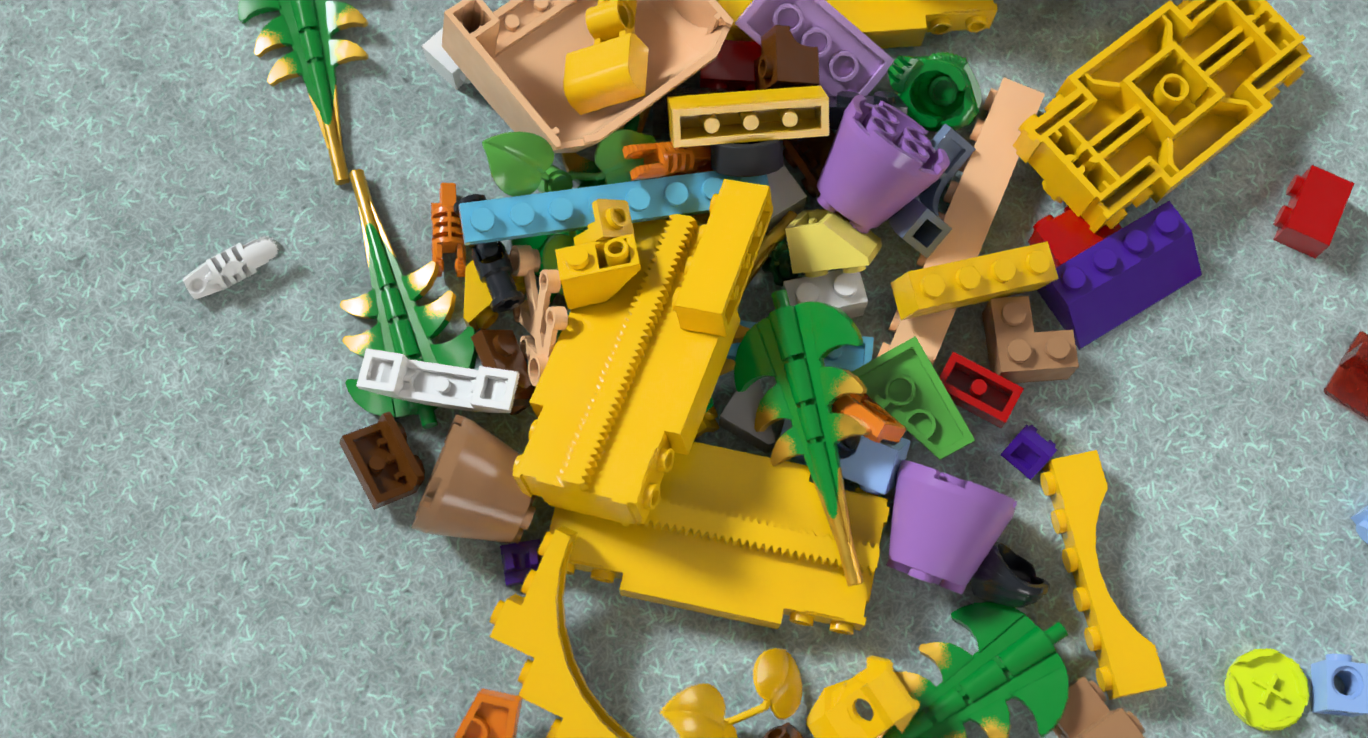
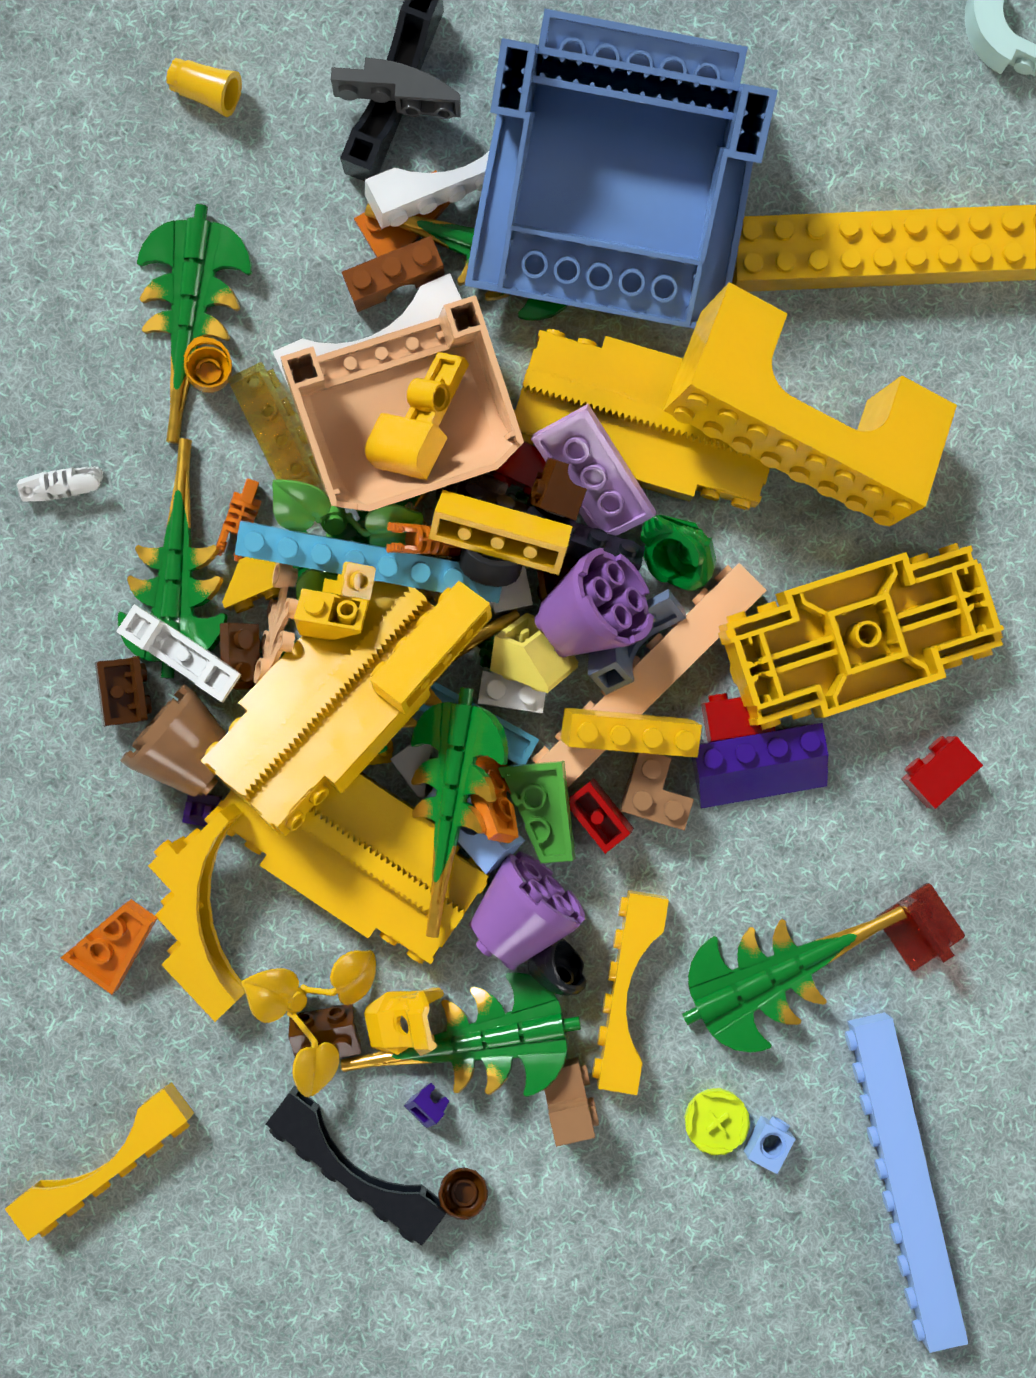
camera: 25 degrees right, 15 degrees up
black piece [453,194,525,312] -> none
dark purple tile [1000,424,1057,480] -> none
none -> light orange helmet [184,335,232,393]
none -> clear yellow brick [228,361,322,486]
none -> green animal [682,906,907,1053]

